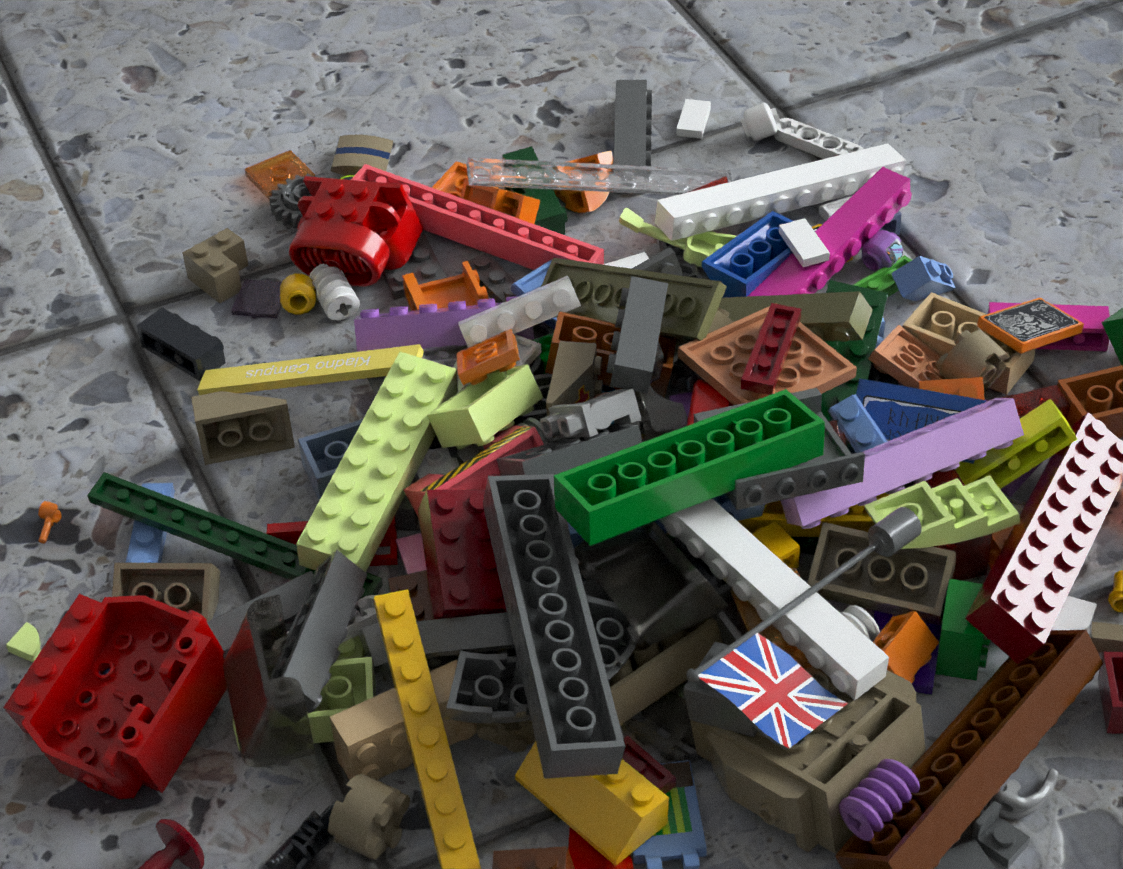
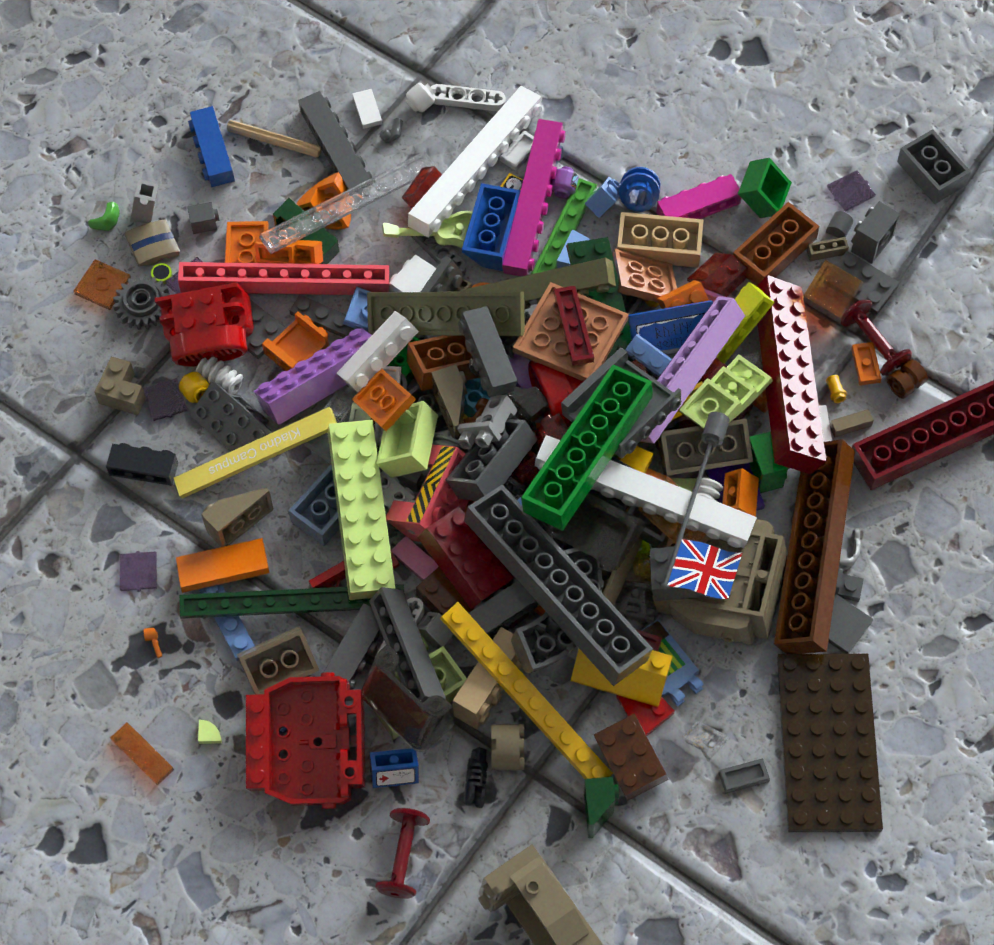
camera: 30 degrees left, 20 degrees up
white tile [779,218,830,267] -> none
medium lavender piece [839,759,920,841] -> none
dark tan brick [935,330,1010,389] -> none
tile [977,297,1084,354] -> none
none -> bright green hair [88,202,120,231]
none -> clear purple piece [120,551,157,592]
none -> light grey brick [130,179,159,227]
none -> orange tile [176,538,270,593]
none -> dark grey brick [187,202,220,234]
none -> blue brick [188,106,235,188]
none -> dark grey bracket [190,382,273,452]
none -> tan axle [227,120,321,157]
none -> blue brick [370,748,419,788]
none -> dark grey arm [380,118,403,143]
none -> blue piece [619,167,661,212]

